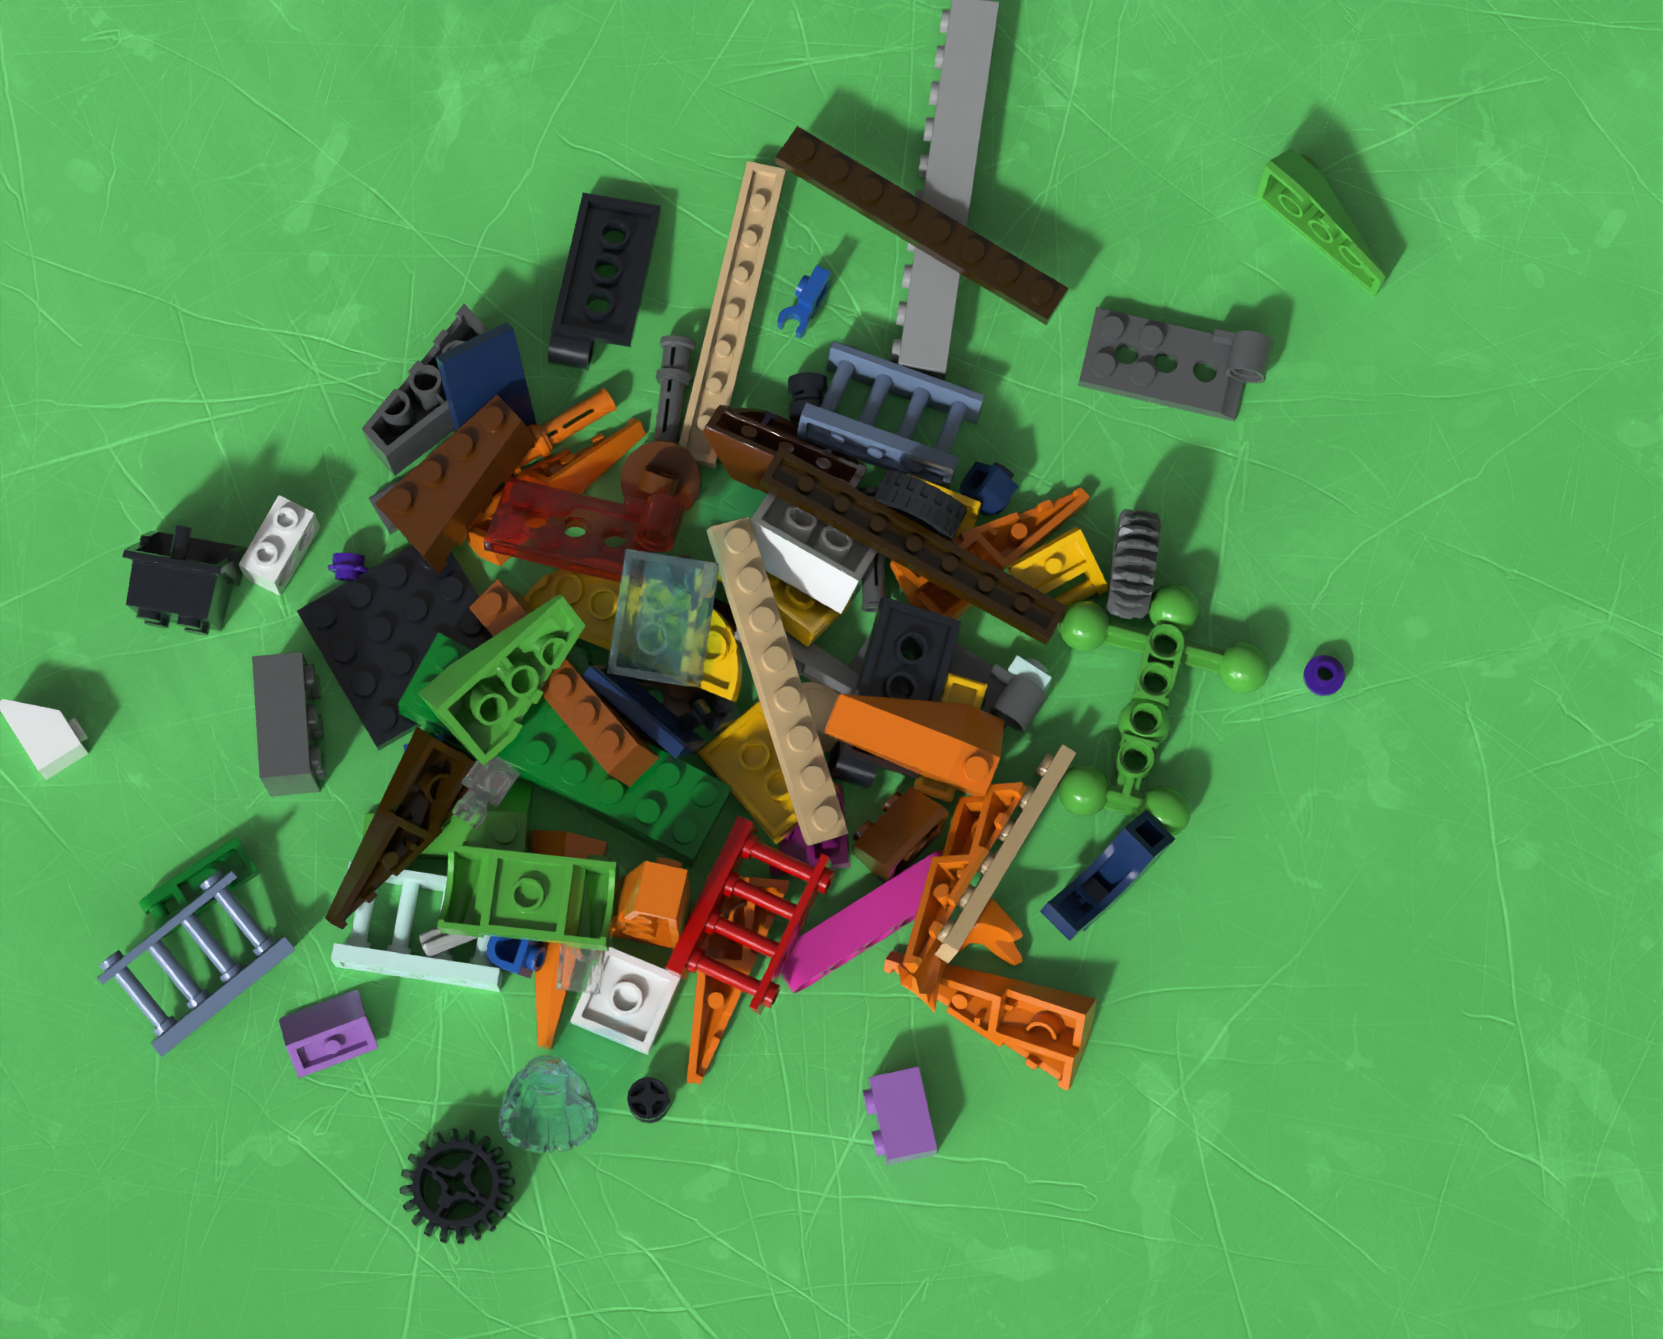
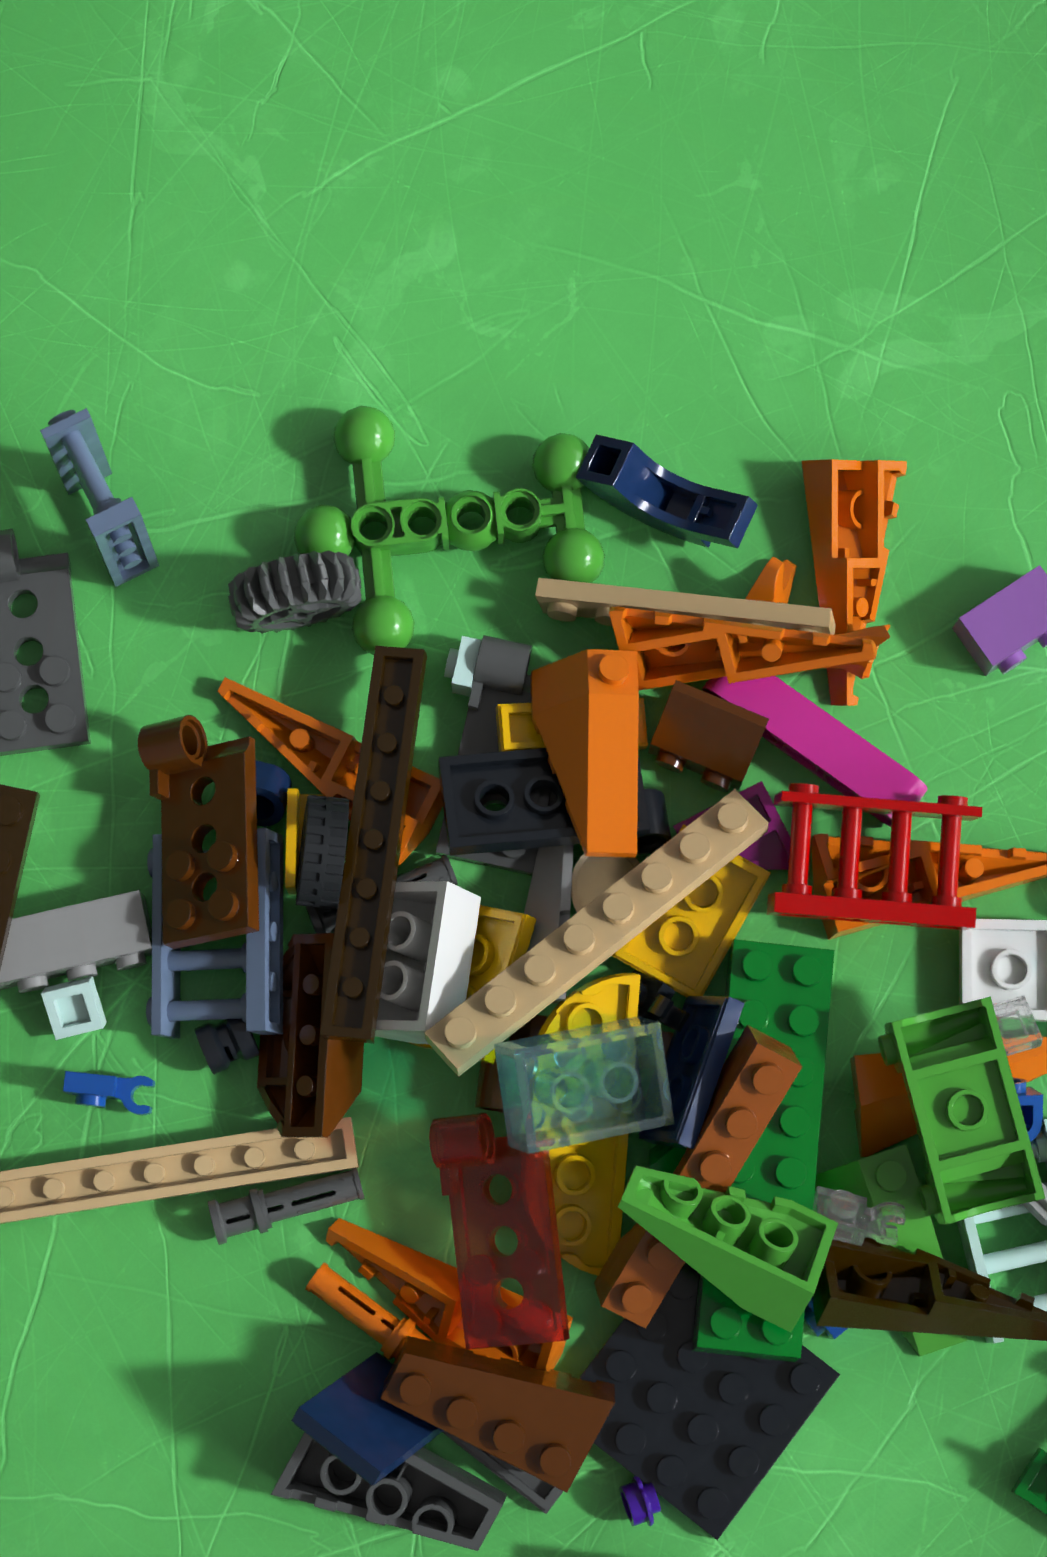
camera: 110 degrees left, 5 degrees up
dark grey brick [252,652,326,797] -> none
black hinge [548,193,661,370] -> none
orange wedge [611,858,692,950] -> none
reddish brown tile [620,439,702,521] -> none
yellow plate [1006,527,1108,607] -> none
dark purple plate [1303,655,1345,696] -> none
none -> sand blue fence [40,408,159,587]
none -> light aqua plate [41,976,107,1040]
none -> reddish brown hinge [138,715,259,949]

